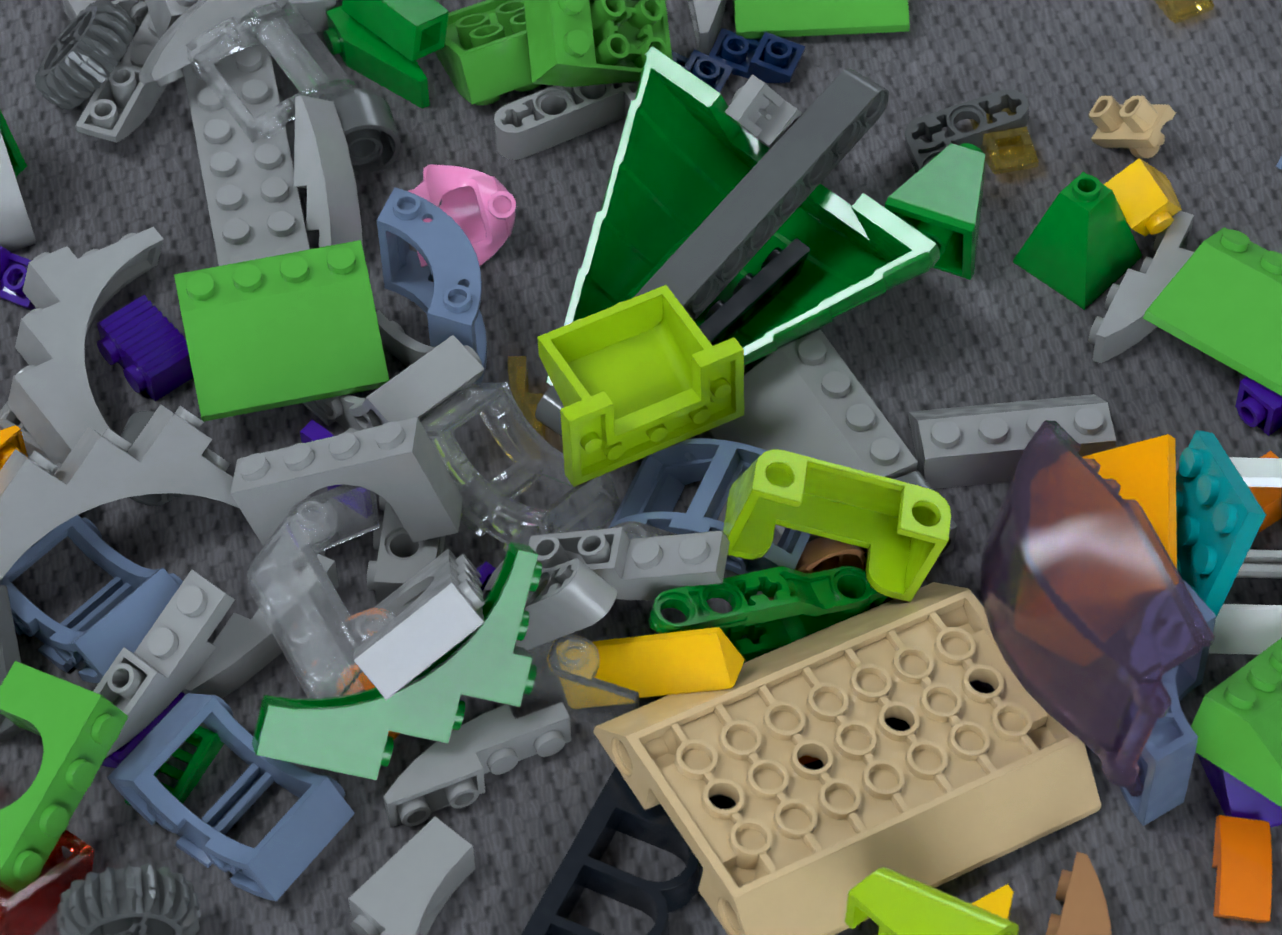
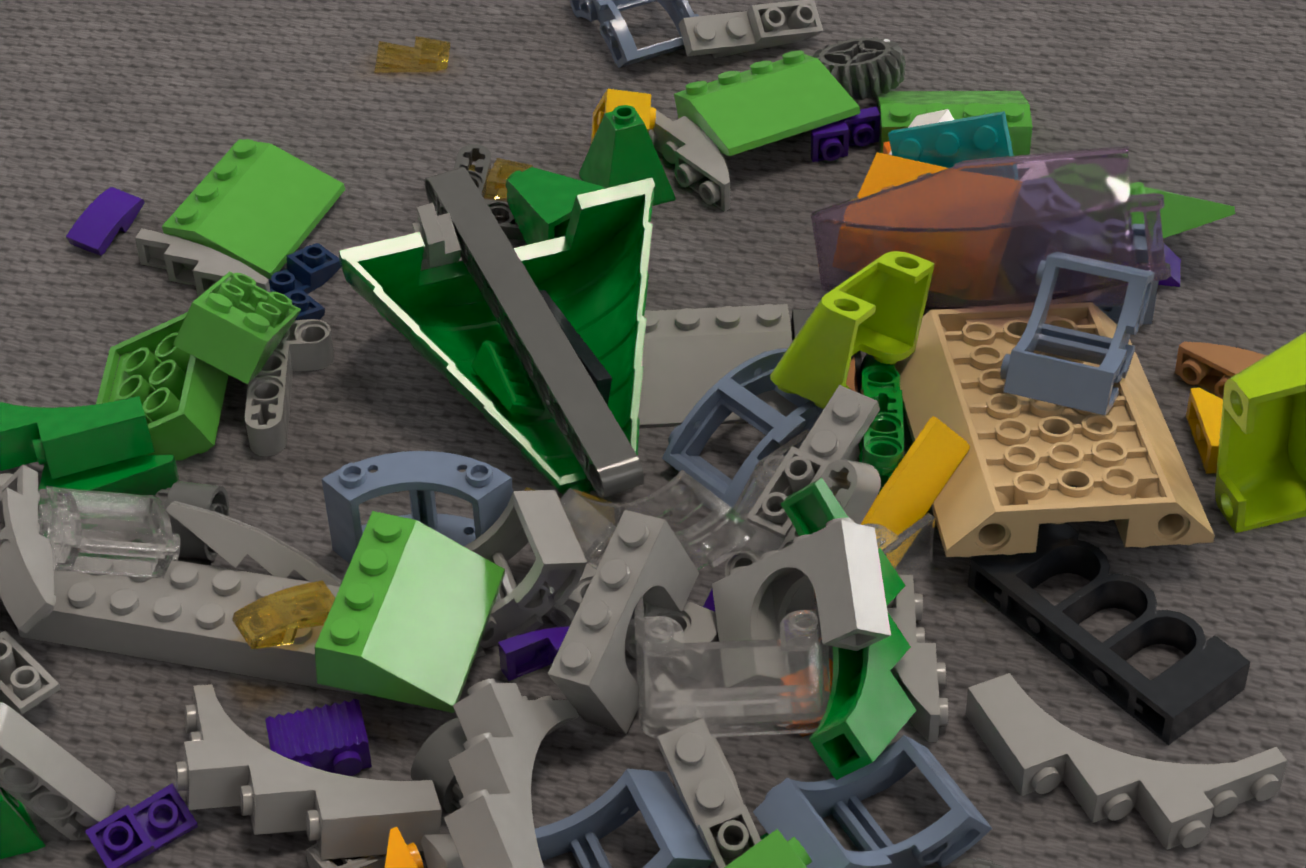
camera: 65 degrees left, 10 degrees down
bright pink piece [408,164,516,267] -> none
lime windscreen [537,285,744,487] -> none
light grey slope [908,394,1116,489] -> none
tan hips [1089,96,1176,158] -> none
orange slope [1212,815,1272,923] -> none
none -> clear yellow slope [232,580,335,649]
none -> sand blue window [1000,251,1155,415]

